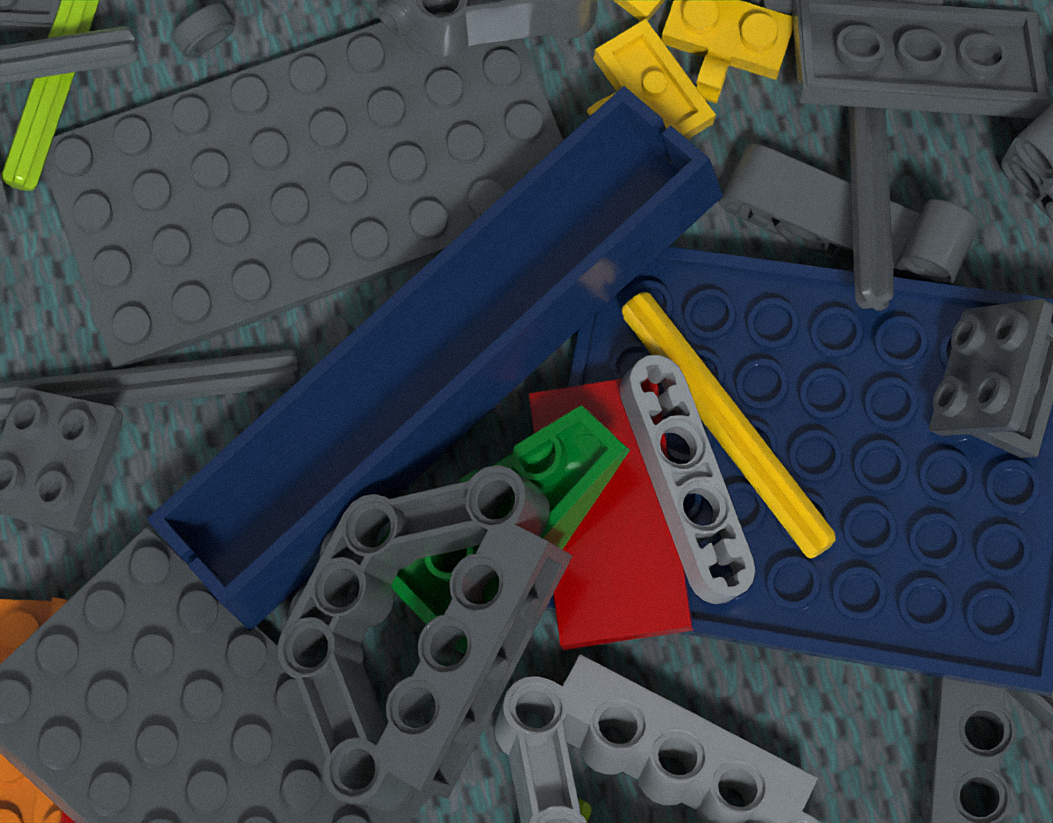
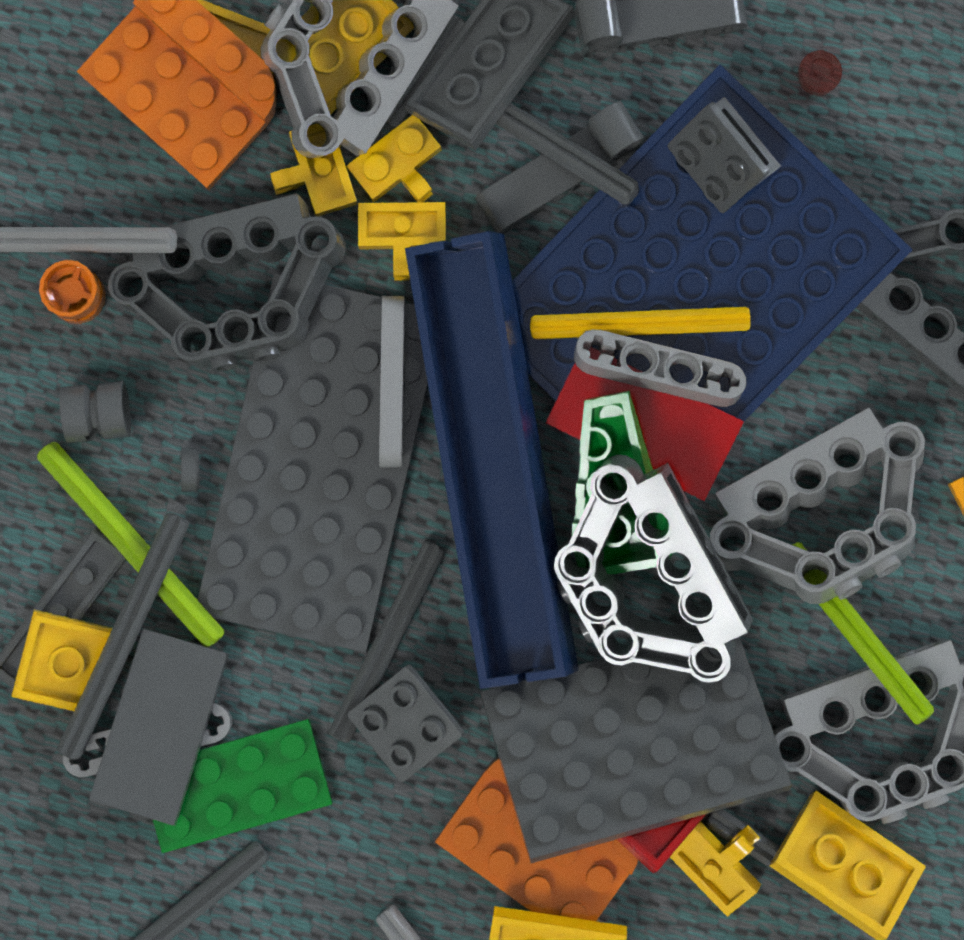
camera: 60 degrees left, 10 degrees up
none -> light grey beam [379,296,405,468]

